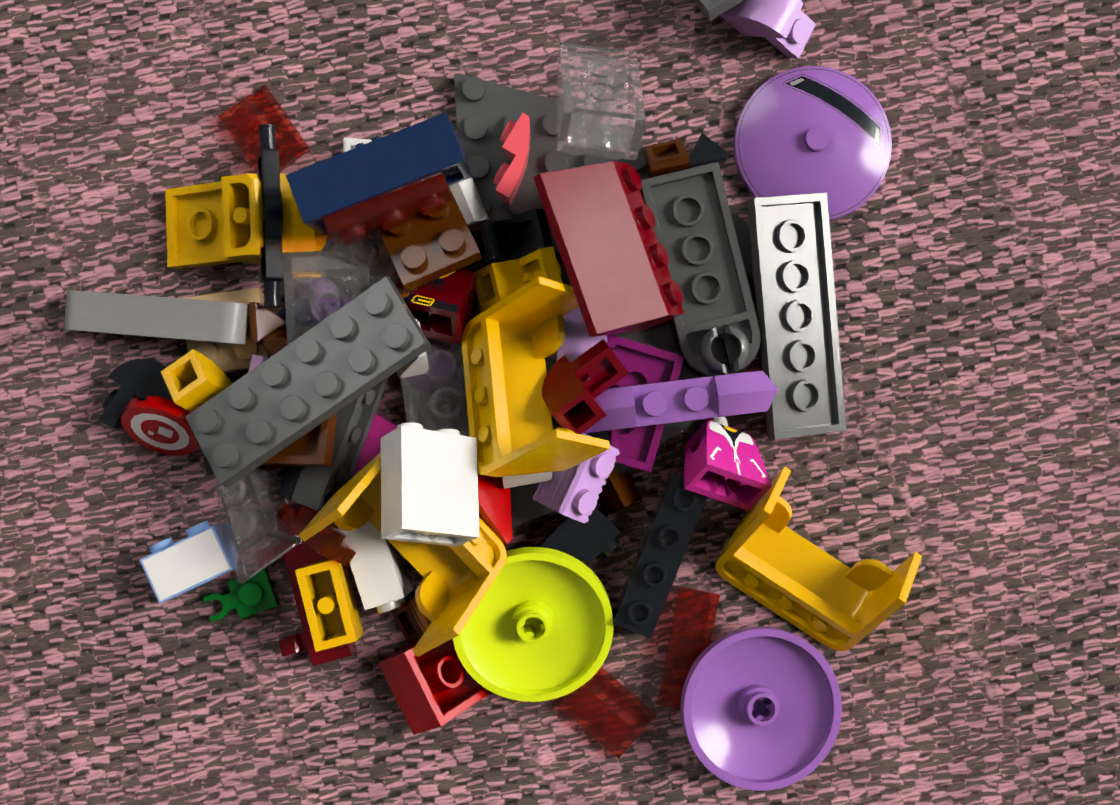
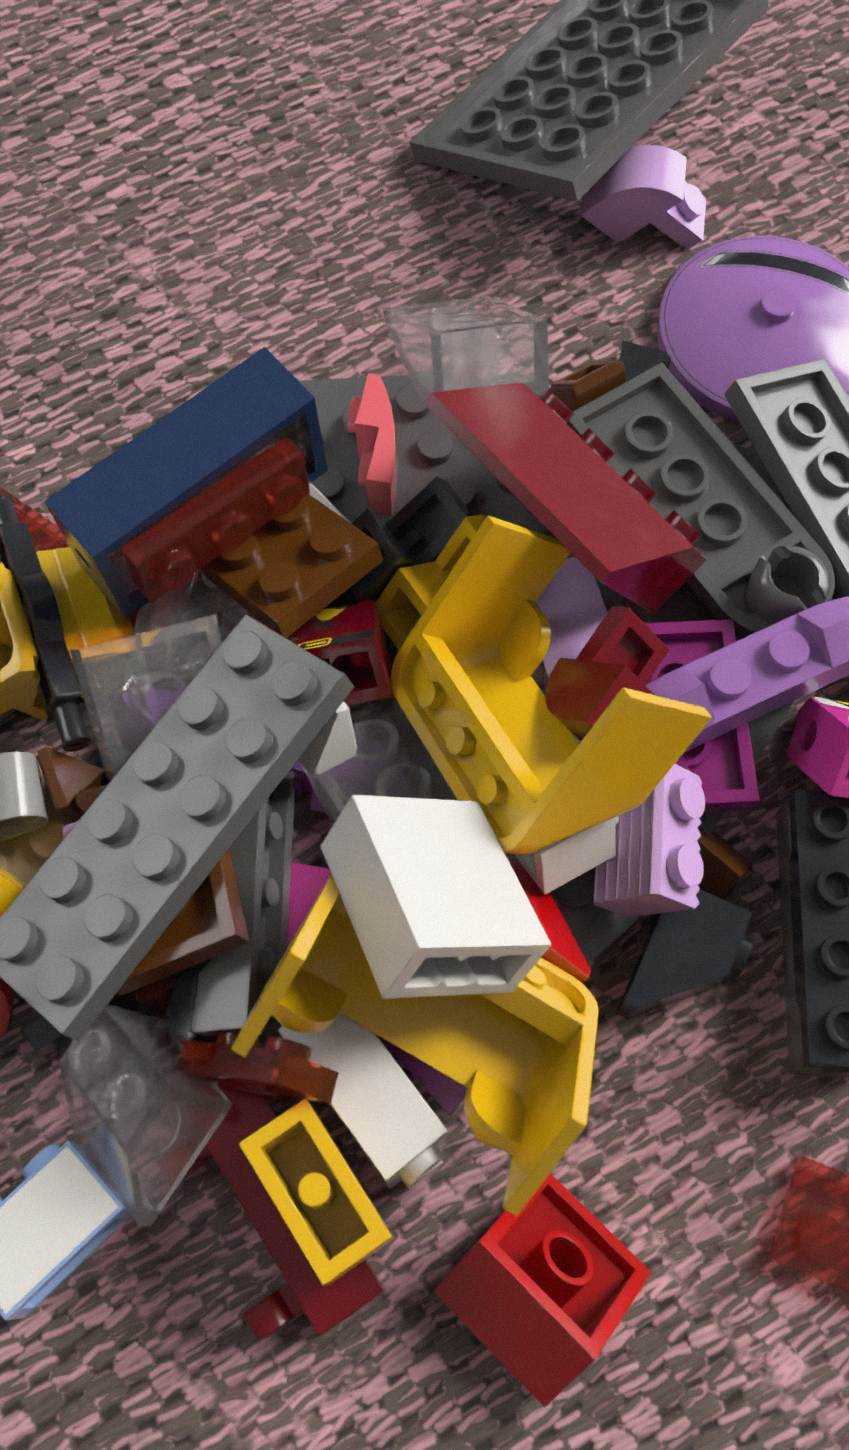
camera: 20 degrees left, 20 degrees down
green plate [203,567,280,622] -> none
reddish brown slope [391,596,431,644] -> none
neon yellow dish [453,547,614,702] -> none

